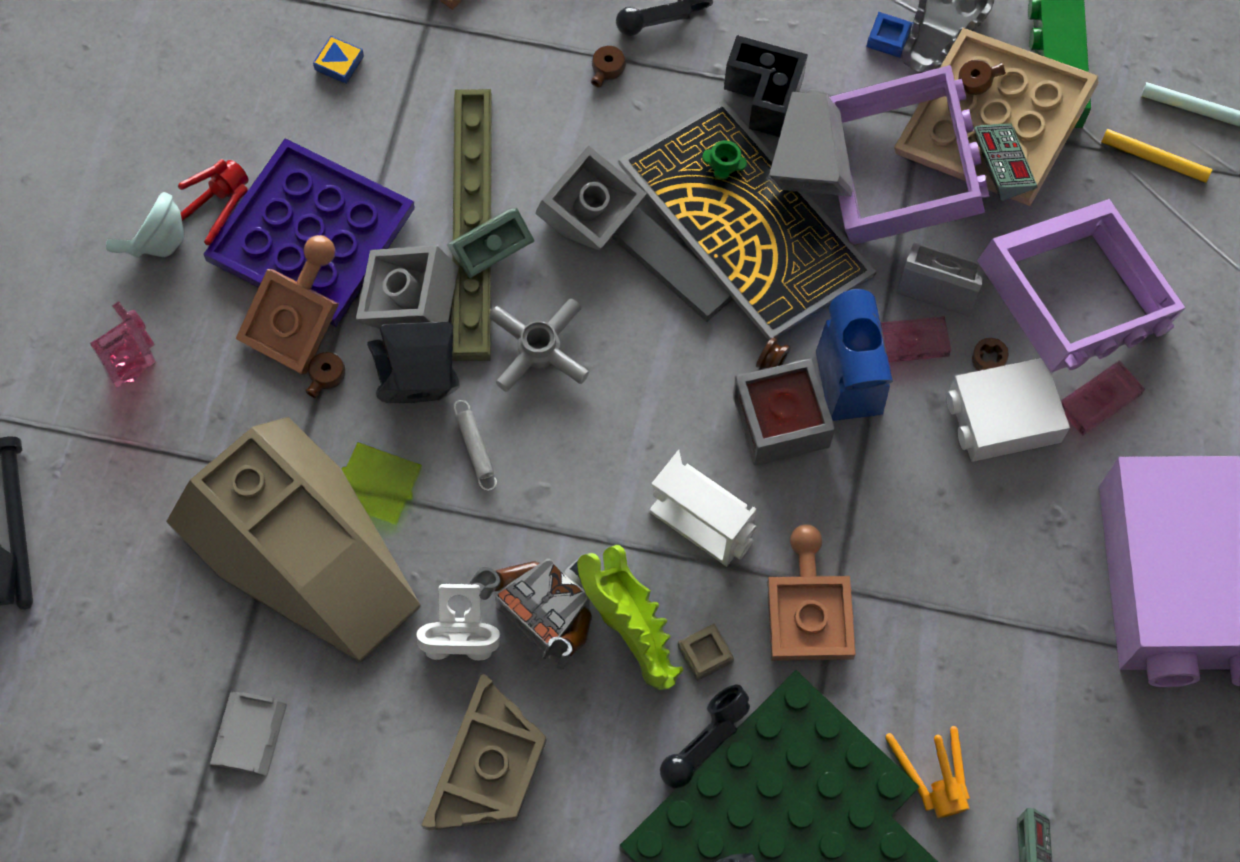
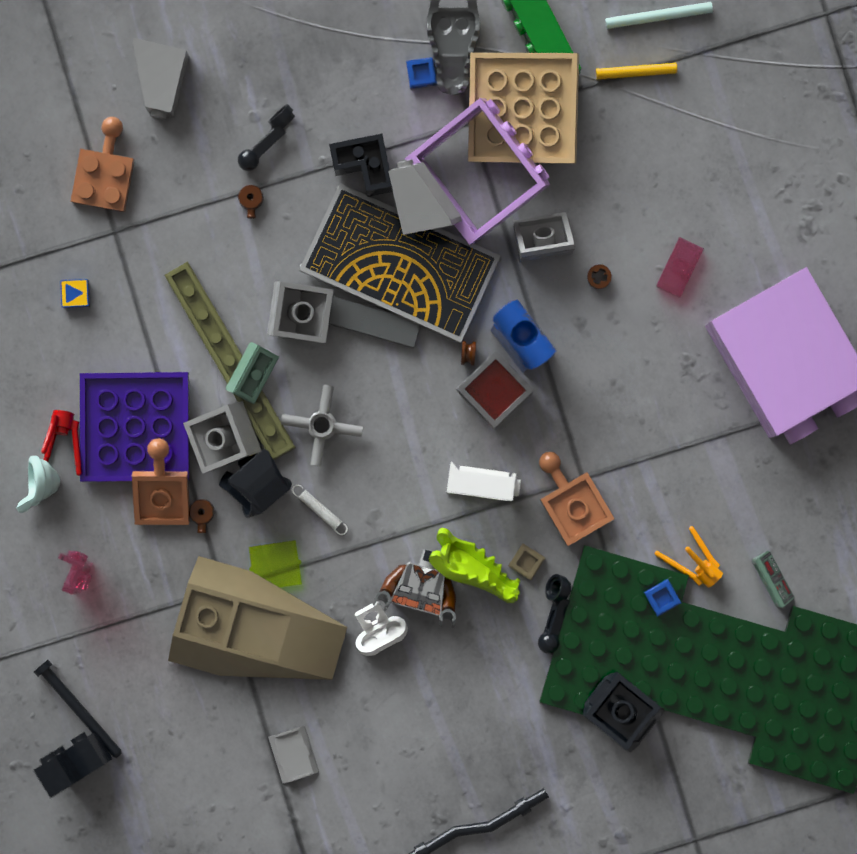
camera: 25 degrees left, 20 degrees up
dark tan wing [422,674,547,831] -> none
green plate [702,140,747,180] -> none
clear pink plate [880,316,951,362] -> none
white brick [946,358,1070,462] -> none
reddish brown piece [958,59,1006,95] -> none
slope [974,123,1038,201] -> none
lavender window [977,199,1185,373] -> none
none -> blue tile [643,579,681,616]

